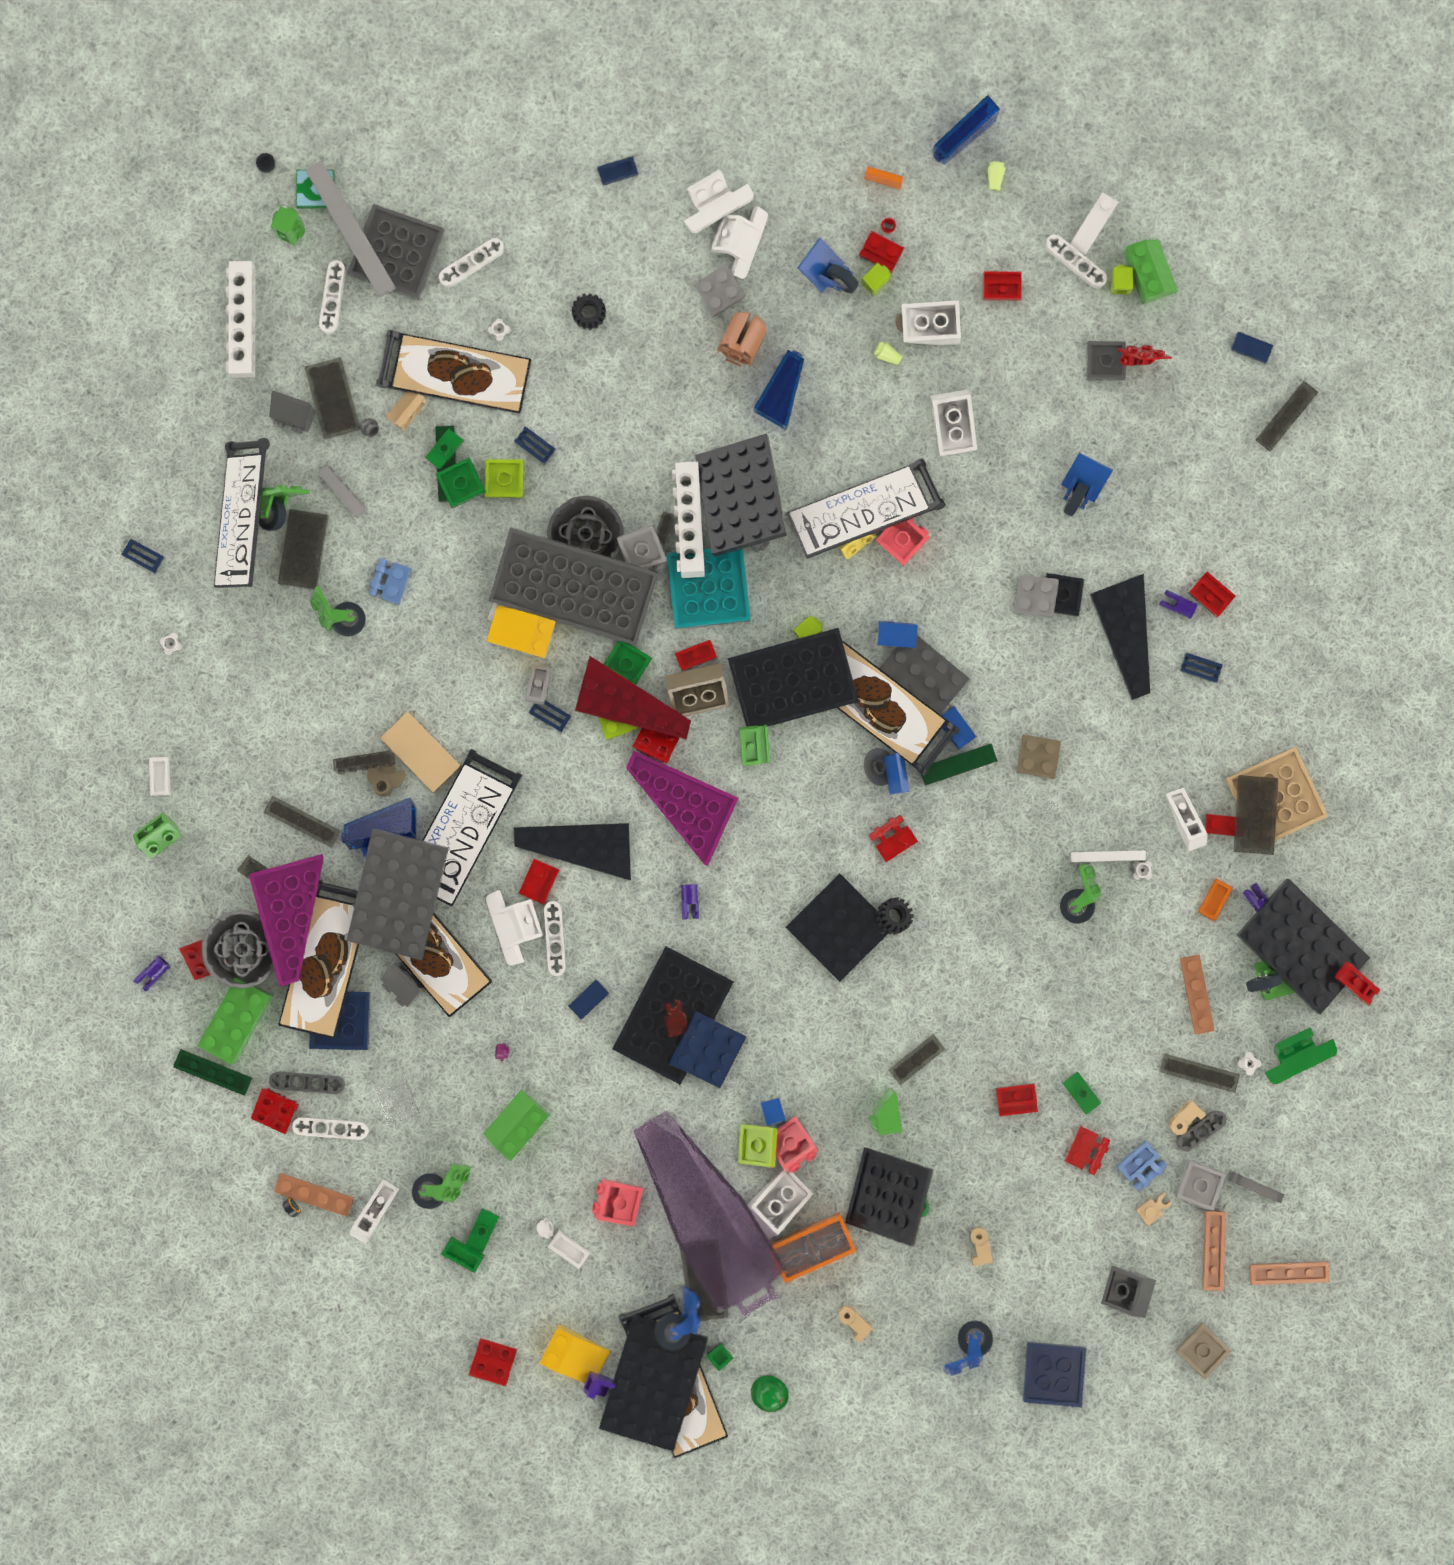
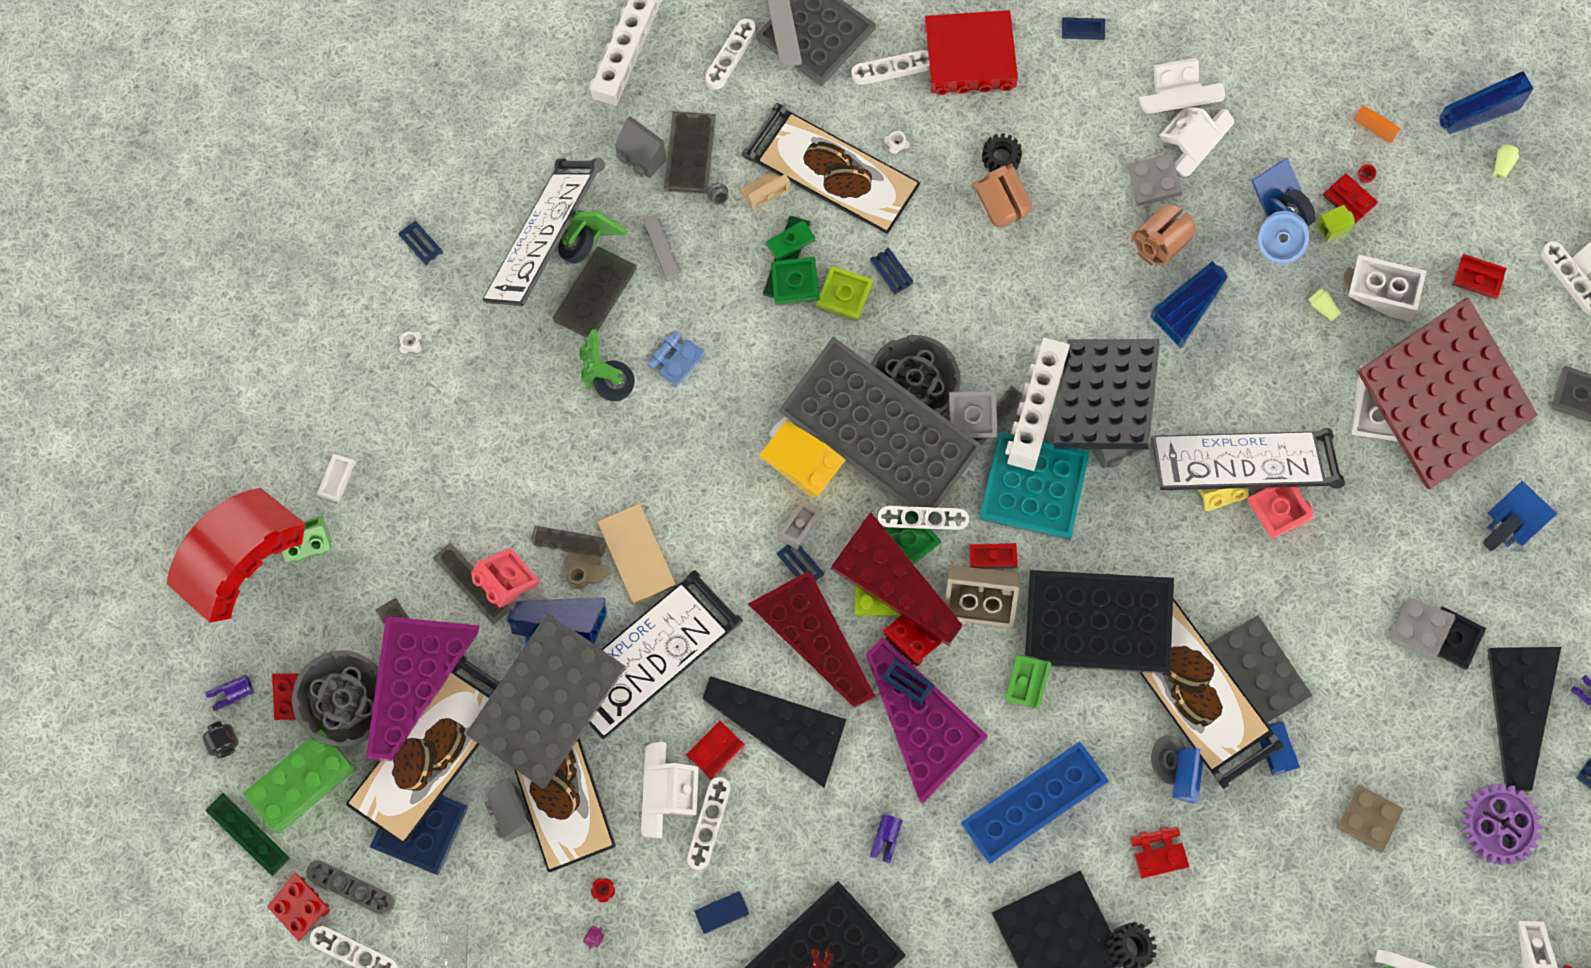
camera: 25 degrees right, 15 degrees down
lime brick [793,615,823,639] -> none
blue panel [877,621,918,648] -> none
dark green tile [921,743,998,786] -> none
none -> panel [166,488,305,623]
none -> black head [202,721,239,759]
none -> coral plate [471,548,540,608]
none -> red plate [591,878,615,903]
none -> dark red wing [748,570,876,708]
none -> white beam [878,506,969,530]
none -> dark blue tile [881,659,935,706]
none -> red panel [924,10,1018,95]
none -> blue plate [961,741,1109,864]
none -> nougat cylinder [972,163,1032,227]
none -> light blue wheel [1258,210,1309,263]
none -> plate [1357,298,1538,489]
none -> medium lavender gear [1459,784,1543,865]

